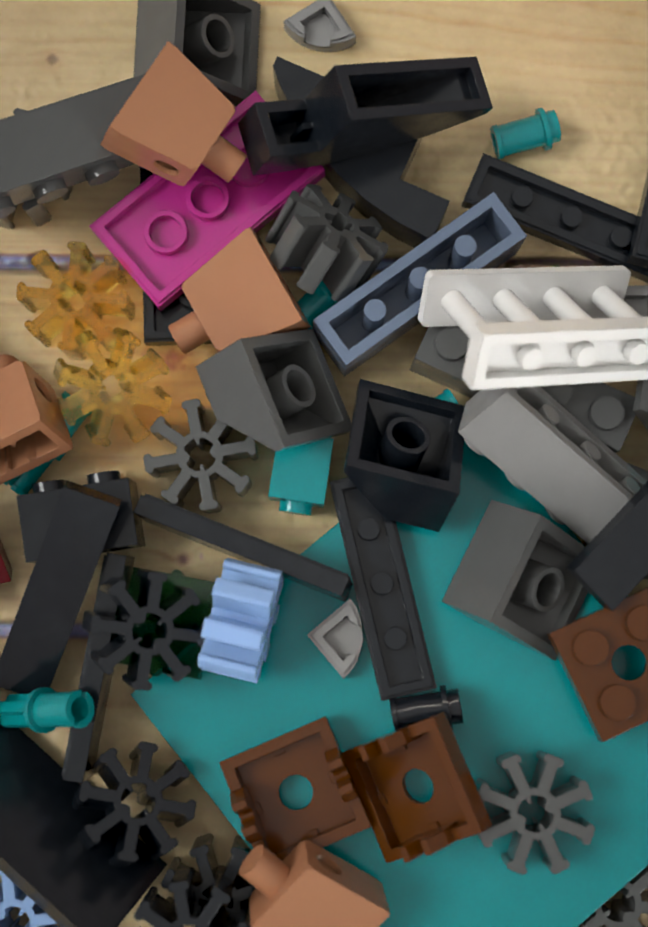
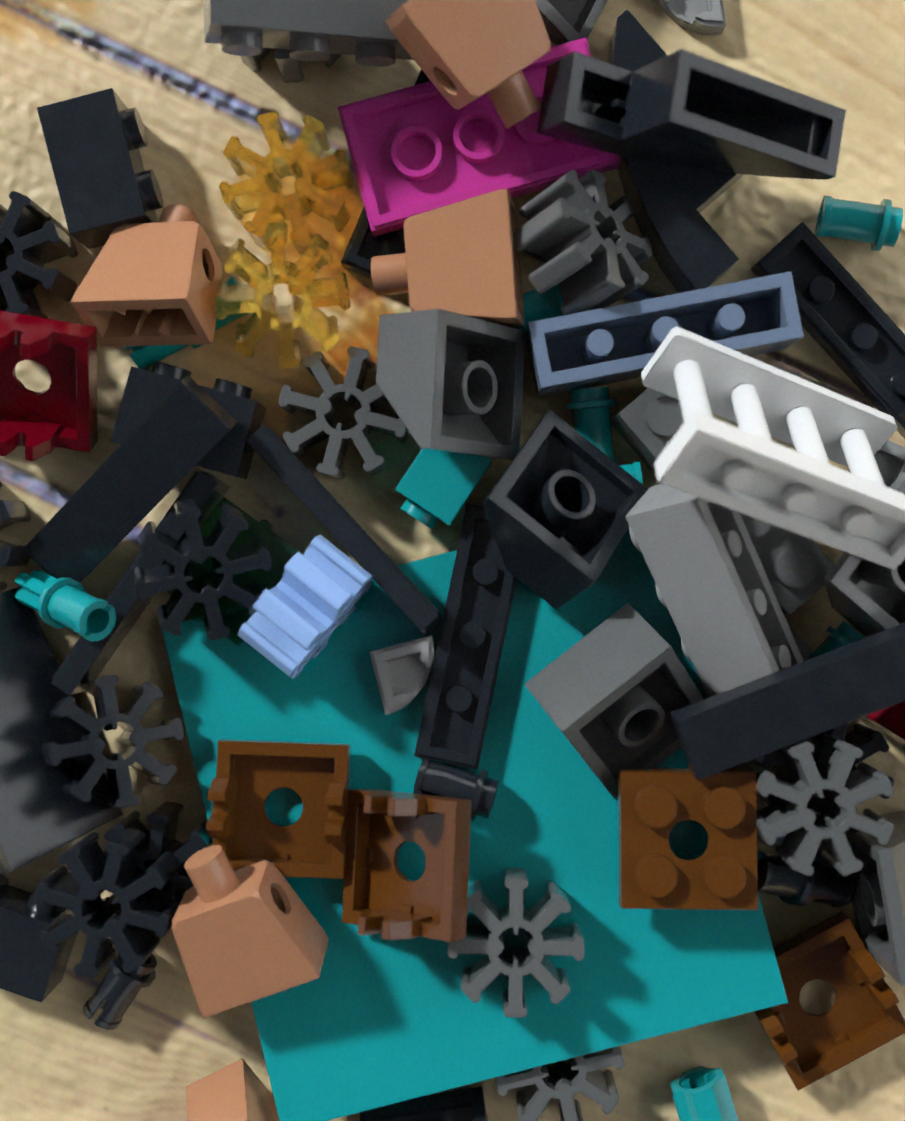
camera: 30 degrees right, 5 degrees up
none -> teal pin [566,387,617,463]

